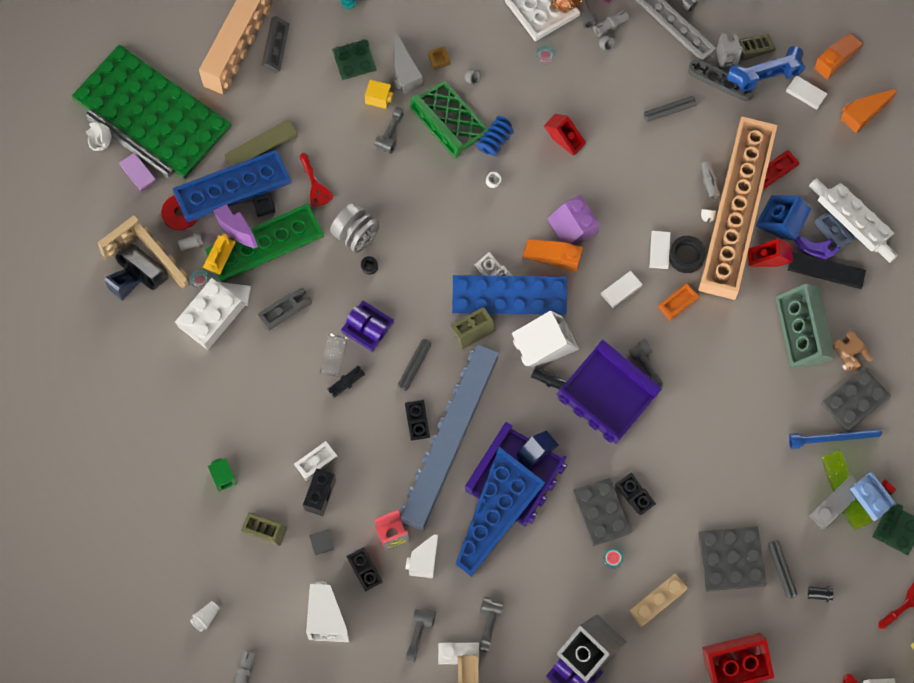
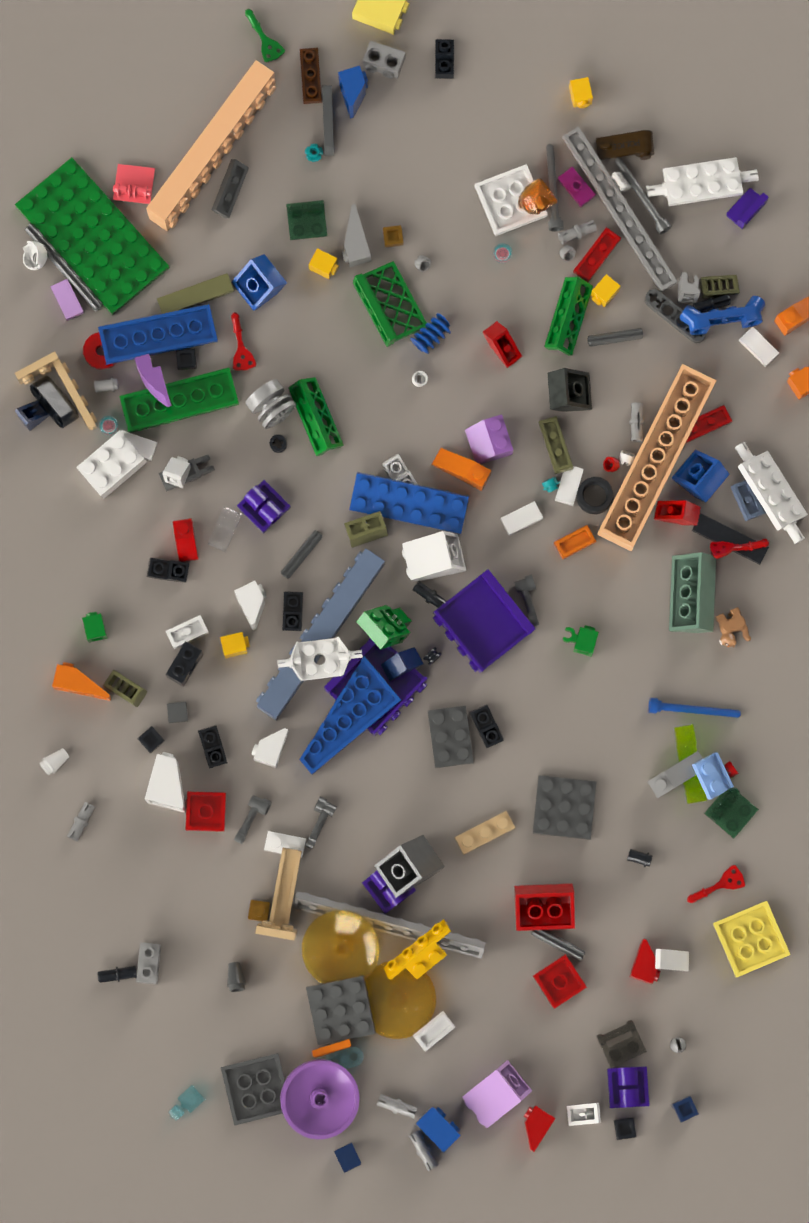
camera: 10 degrees right, 10 degrees up
yellow hinge [203,233,236,275] -> none
black pin [327,365,365,398] -> none
dark grey brick [374,107,404,154] -> none
coral piece [374,510,409,551] -> none
tile [603,548,623,569] -> none
dark grey axle [768,540,797,598] -> none
dark purple piece [794,236,841,259] -> none
dark grey plate [821,368,891,432] -> none
none -> orange slope [52,662,111,701]
none -> coral hinge [113,164,155,204]
none -> black tile [137,726,165,754]
none -> black slope [147,558,189,583]
none -> white slope [163,456,191,488]
none -> red slope [173,518,198,562]
none -> red plate [185,791,226,832]
none -> yellow brick [220,632,250,658]
none -> blue slope [231,254,287,311]
none -> white slope [234,581,266,631]
none -> white plate [277,637,363,681]
none -> green fence [288,377,344,456]
none -> green piece [356,605,412,650]
none -> black bush [423,647,442,666]
none -> olive tile [538,416,573,474]
none -> teal plate [542,477,560,493]
none -> green fence [544,277,593,356]
none -> pearl dark grey slope [547,368,592,412]
none -> green brick [563,625,599,657]
none -> red tile [573,227,621,283]
none -> yellow brick [590,274,621,307]
none -> red hinge [603,457,620,472]
none -> black axle [693,294,731,313]
none -> red piece [710,539,769,559]

